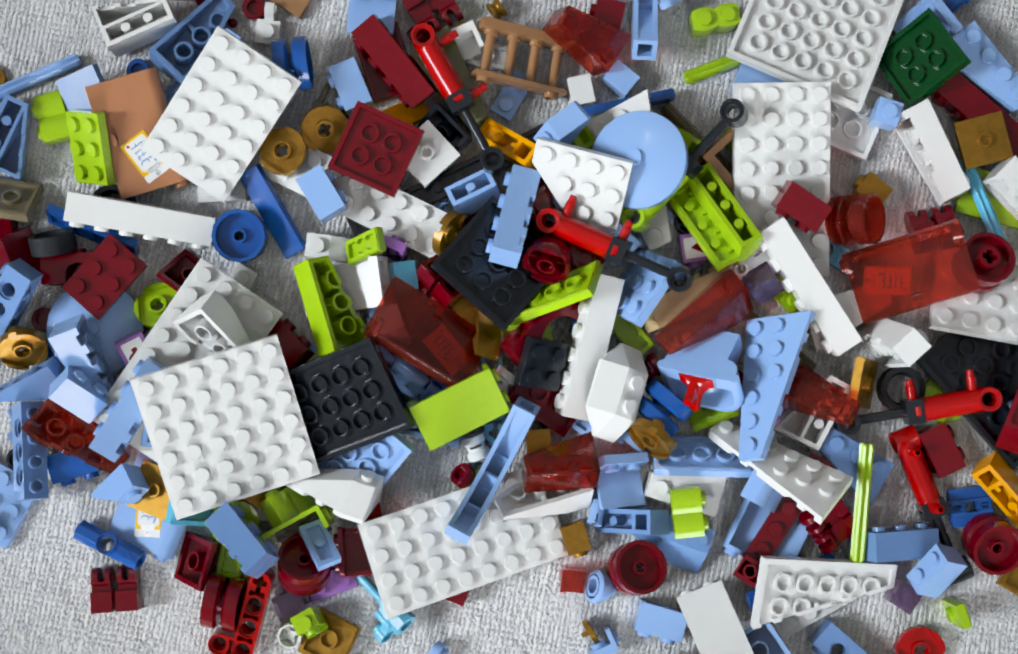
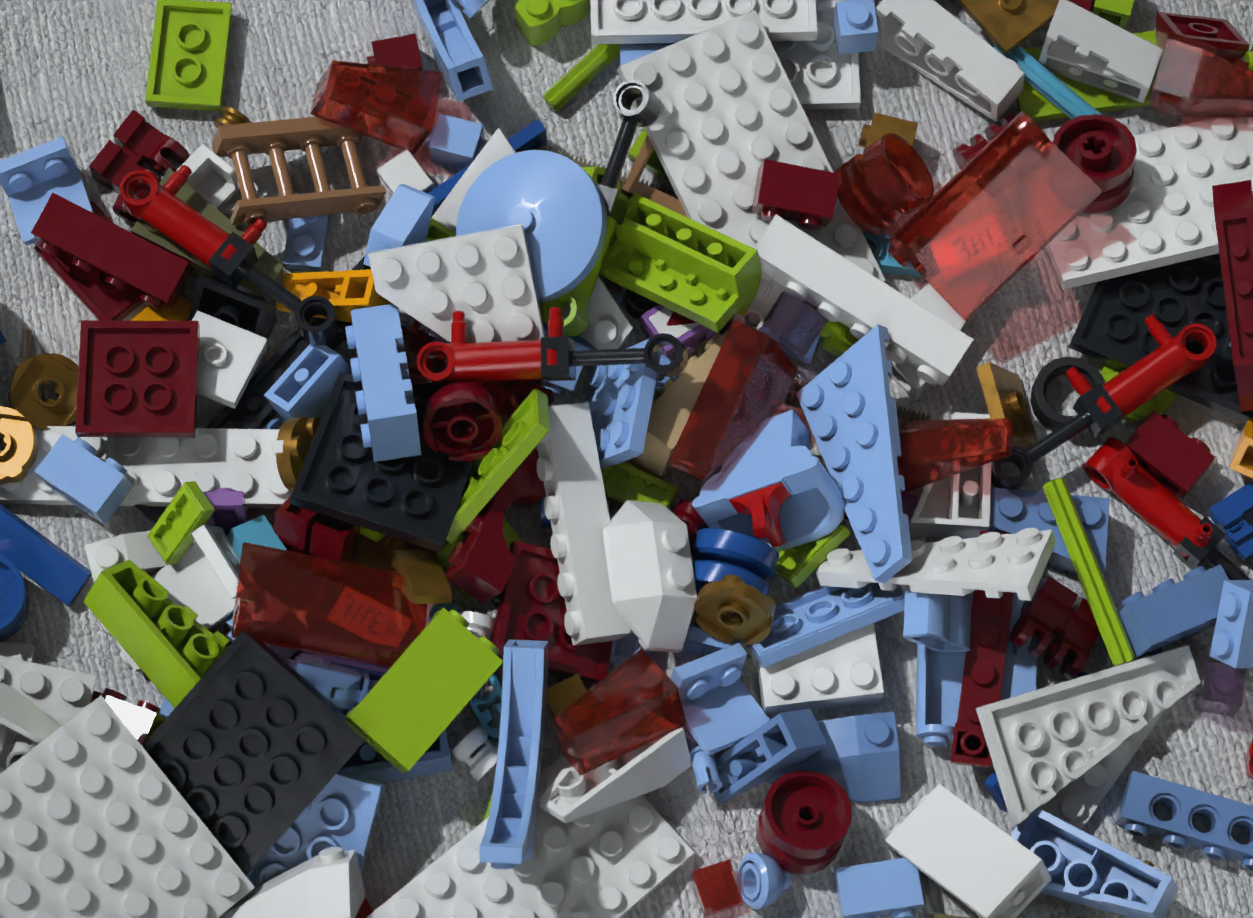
camera: 25 degrees left, 15 degrees down
light blue brick [326,57,374,115] -> none
dark red tile [451,463,476,488] -> none
black plate [514,336,570,392] -> none
pearl gold brick [559,519,592,558] -> none
lime brick [669,485,709,539] -> none
white wedge [856,315,932,368] -> none

